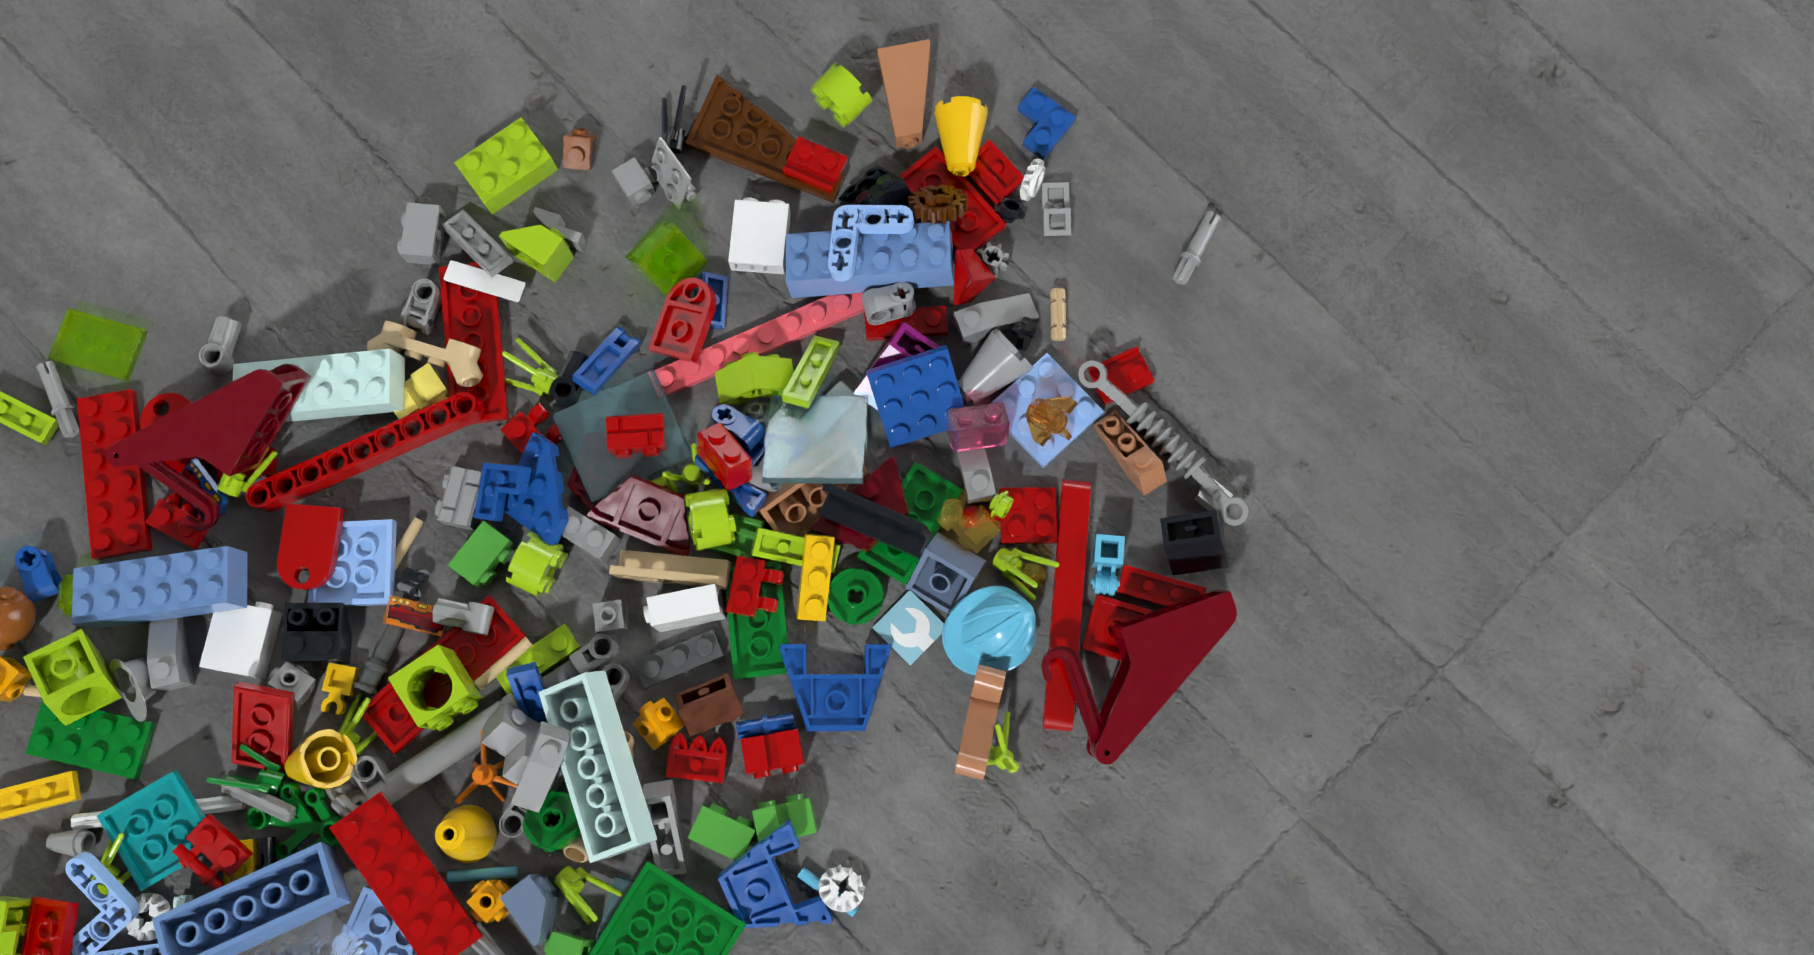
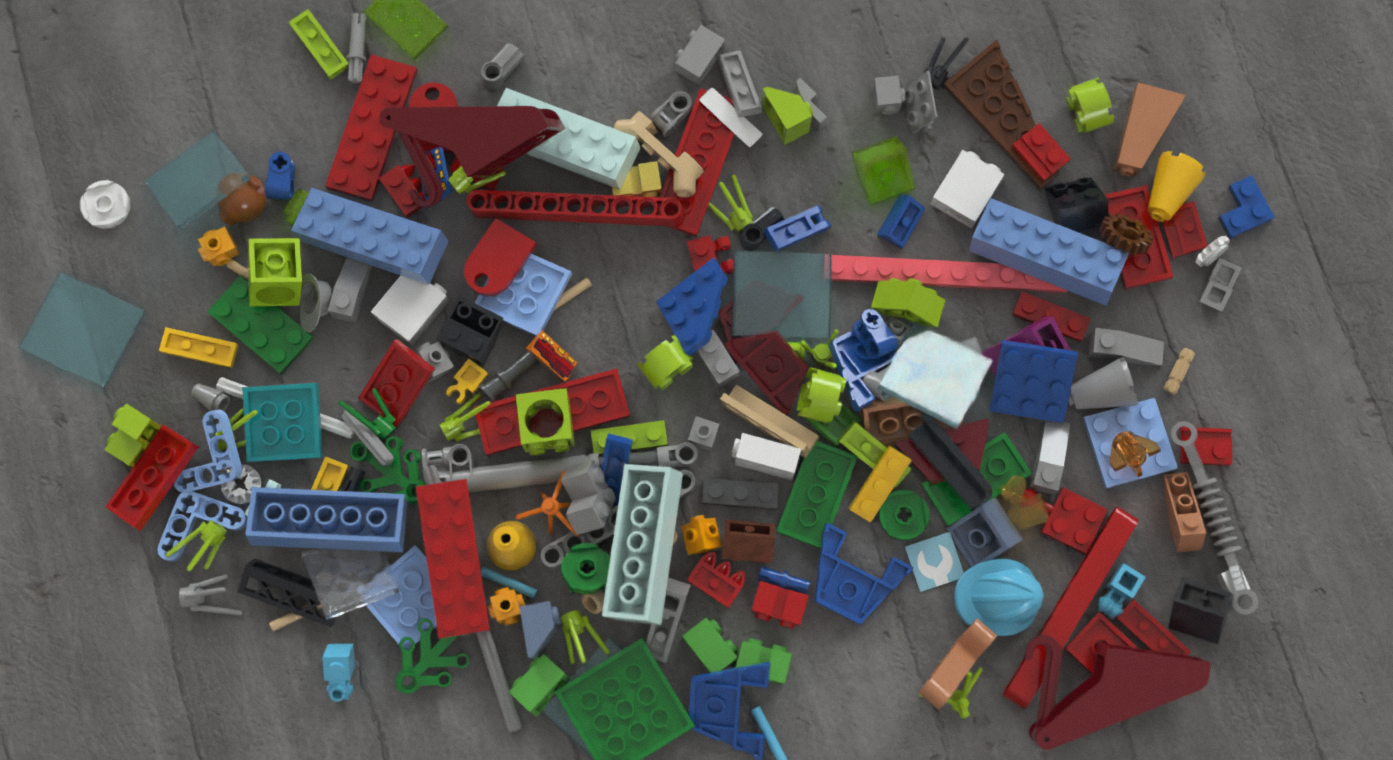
camera: 25 degrees right, 0 degrees up
red plate [172,814,254,890] -> none
yellow cone [285,729,357,789] -> none
black piece [395,567,430,601] -> none
light grey piece [432,598,494,636] -> none
light grey brick [435,466,482,531] -> none
bright green brick [448,520,516,589] -> none
lime brick [454,117,558,215] -> none
blue plate [474,463,531,522] -> none
tan piece [474,636,533,690] -> none
light grey slope [510,721,570,813] -> none
bracket [563,128,596,170] -> none
red brick [606,413,667,459] -> none
red tile [648,278,717,364] -> none
red brick [697,423,752,490] -> none
red plate [726,556,784,618] -> none
lime plate [782,335,840,409] -> none
white gear [818,864,865,912] -> none
light blue beam [828,205,914,282] -> none
light grey piece [861,282,916,325] -> none
clear pink brick [947,402,1010,452] -> none
red slope [953,248,996,305] -> none
light grey gear [977,242,1009,278] -> none
lime plate [989,491,1014,519] -> none
black plate [993,197,1025,223] -> none
lime plant [993,548,1059,600] -> none
black piece [1011,316,1037,351] -> none
clear yellow plate [1018,563,1047,588] -> none
light grey axle [1172,211,1221,285] -> none

